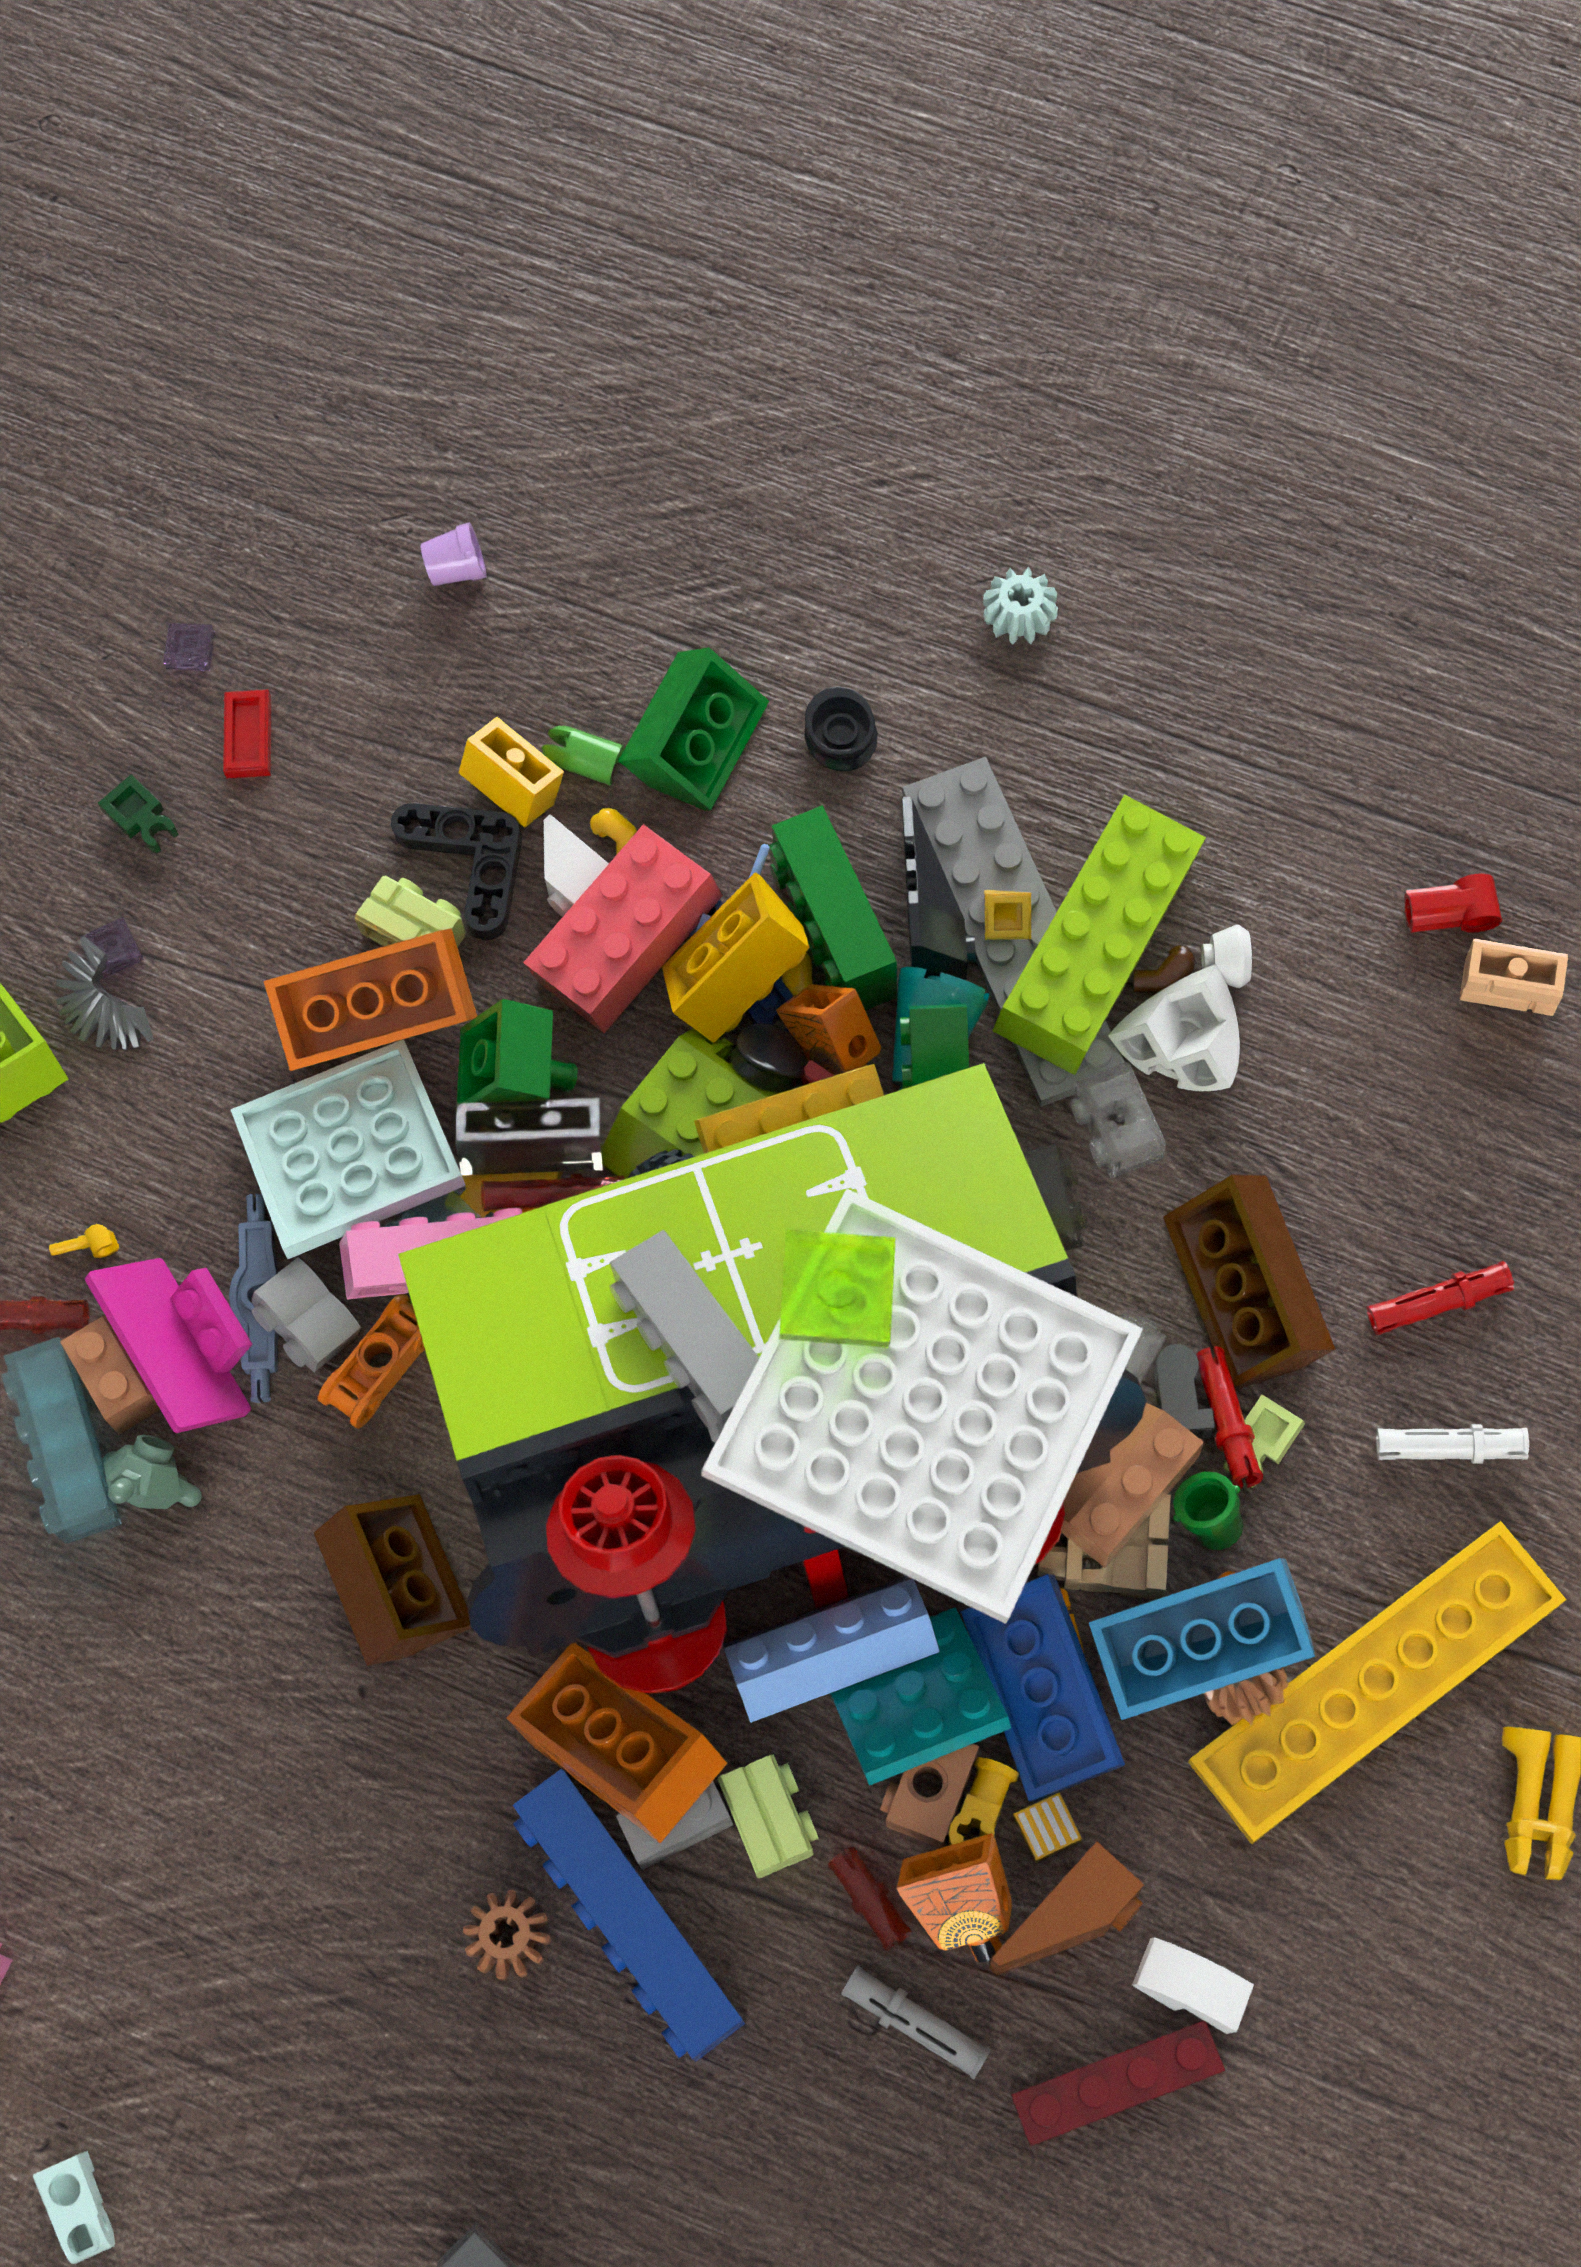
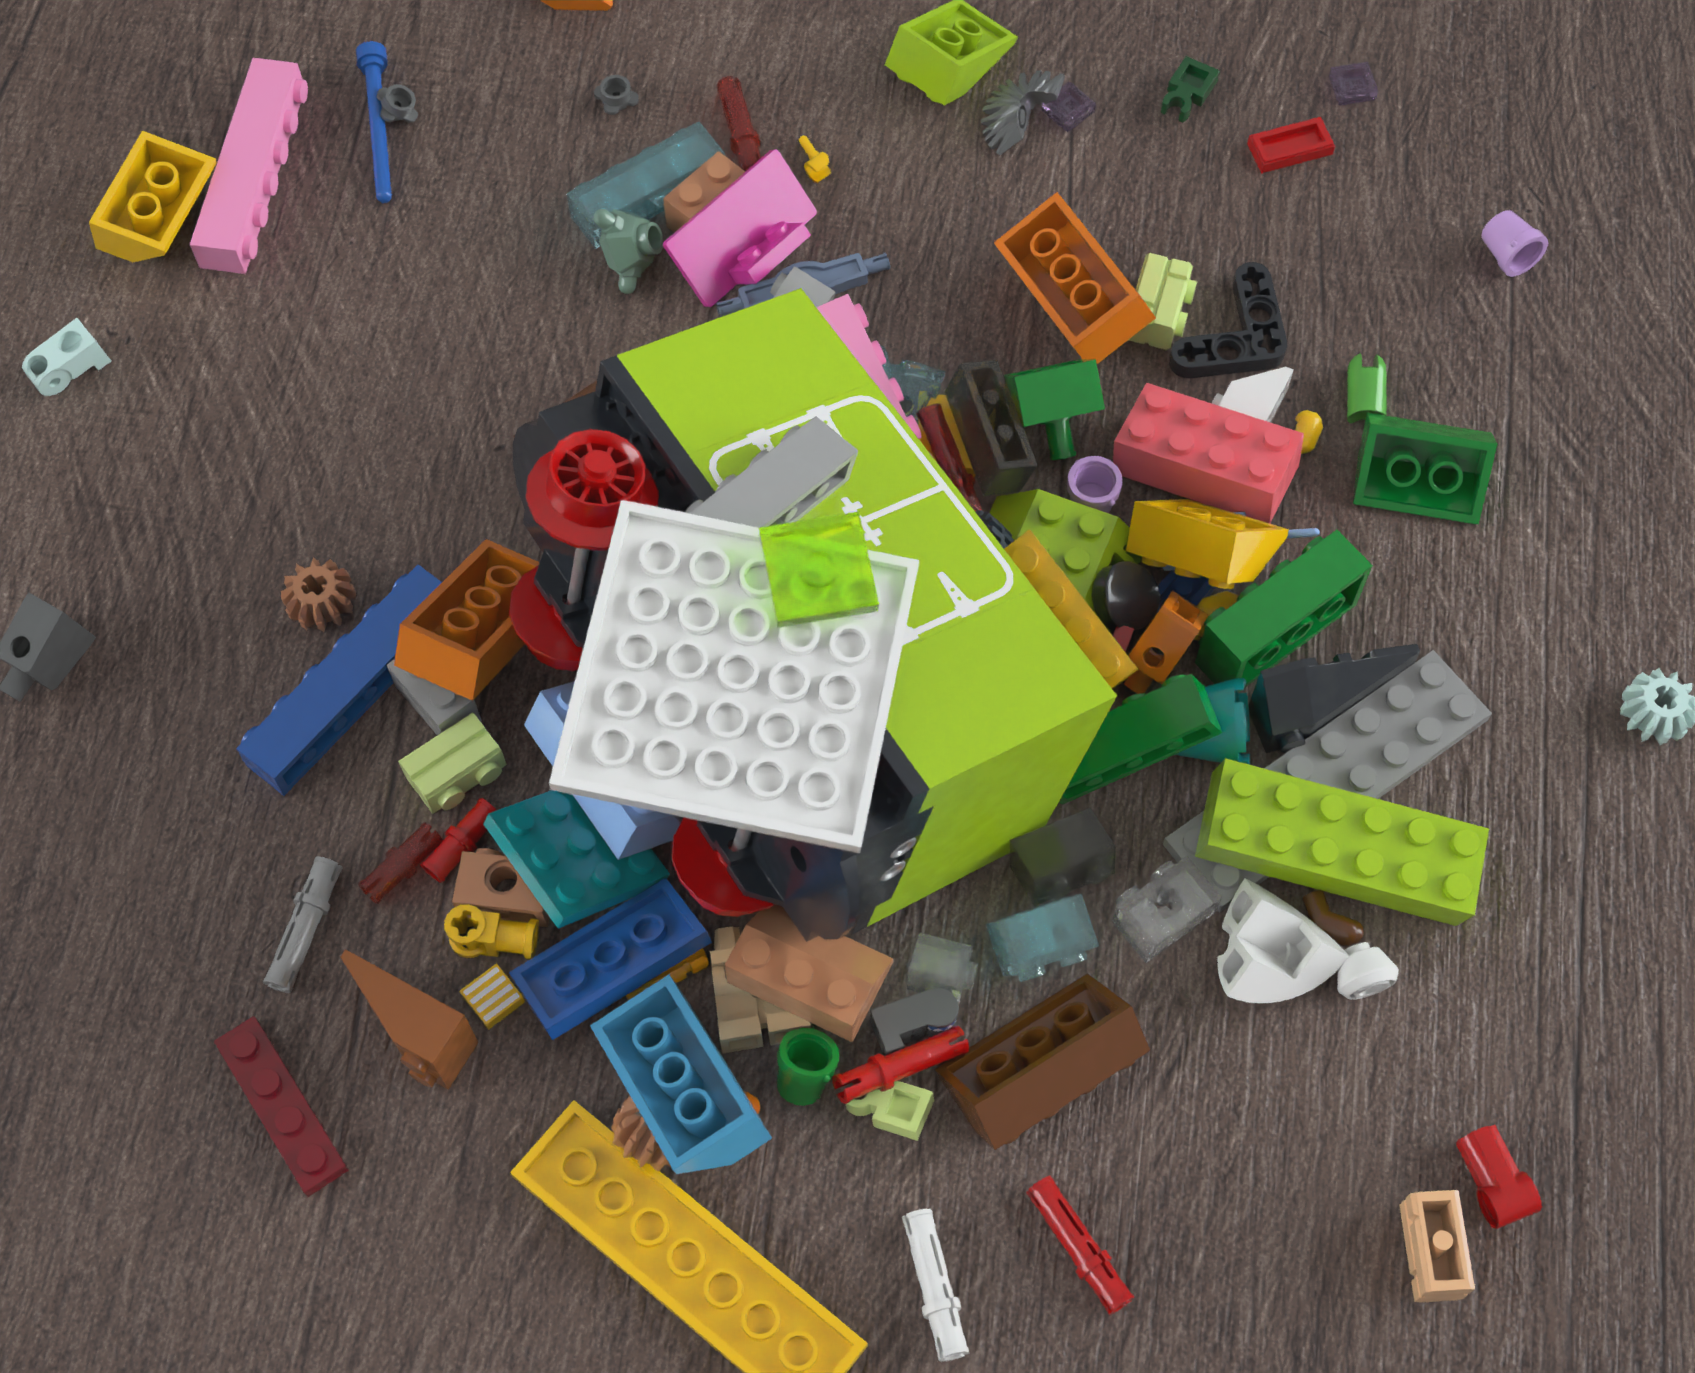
camera: 70 degrees right, 5 degrees down
light aqua plate [231,1039,466,1259] -> none
yellow brick [459,717,564,828] -> none
black piece [804,686,878,771] -> none
orange torso [897,1833,1012,1963] -> none
yellow slope [984,890,1031,940] -> none
white slope [1132,1938,1254,2034] -> none
none -> red pin [420,798,497,883]
none -> clear light blue brick [986,893,1099,982]
none -> lavender piece [1067,456,1123,513]

